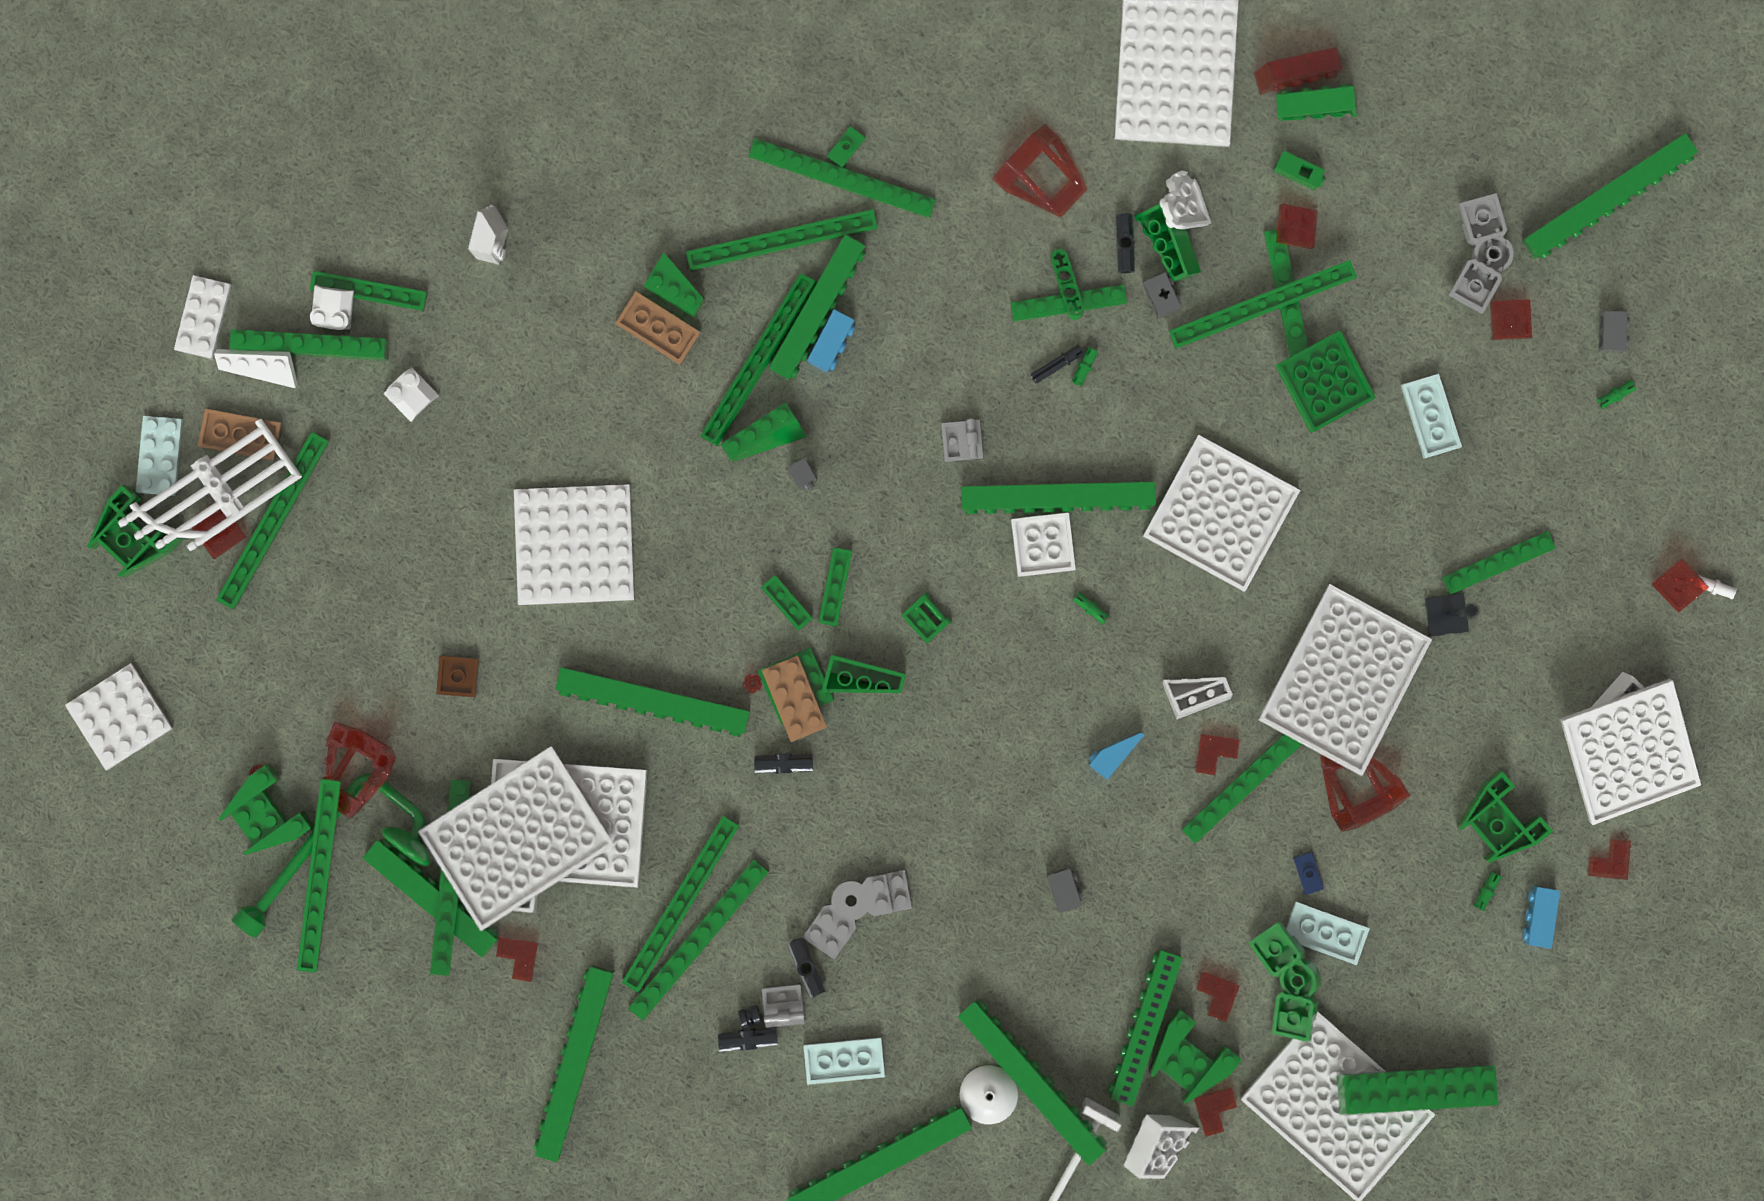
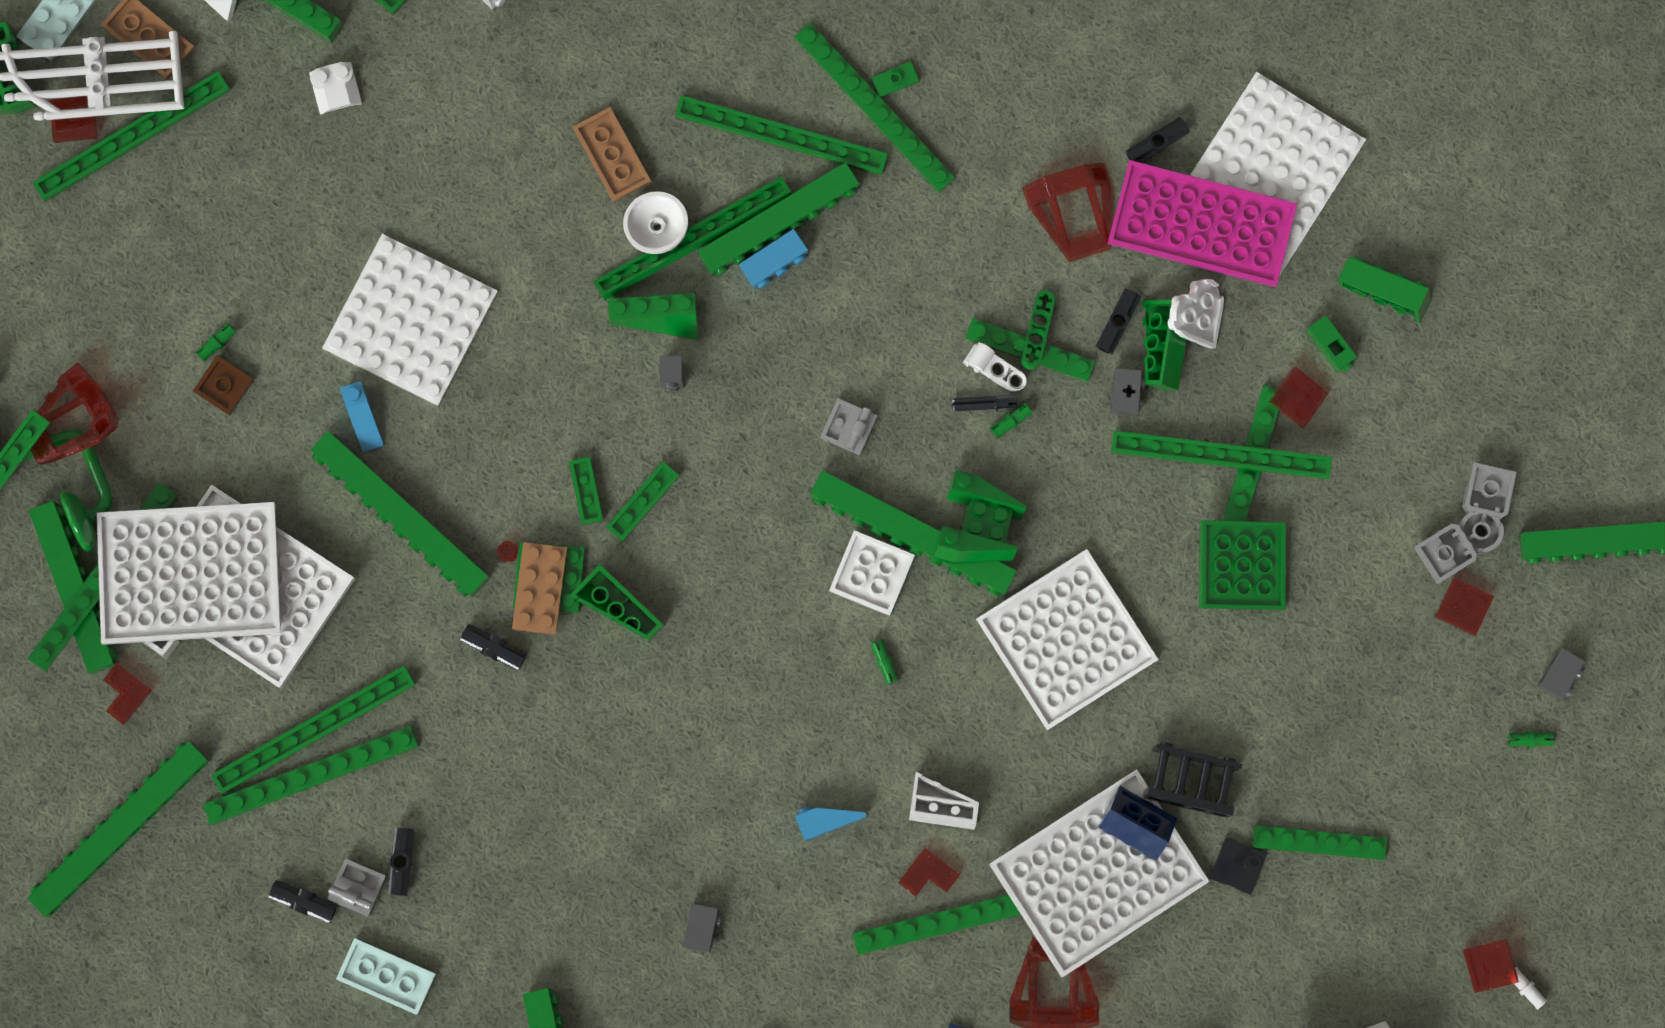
camera: 30 degrees right, 5 degrees down
green wedge [644,253,705,318] -> none
black wheel [738,1005,762,1029] -> none
light grey plate [802,870,912,960] -> none
green plate [901,592,952,644] -> none
clear red wedge [1254,47,1343,95] -> none
light aqua plate [1401,374,1462,459] -> none
none -> green pin [195,323,237,362]
none -> dark azure slope [340,381,384,453]
none -> white dish [623,192,688,254]
none -> green wedge [934,470,1027,562]
none -> white piece [963,342,1026,392]
none -> dark blue slope [1098,786,1178,861]
none -> dark pink plate [1107,160,1298,288]
none -> black piece [1125,117,1190,163]
none -> black fence [1143,742,1243,818]

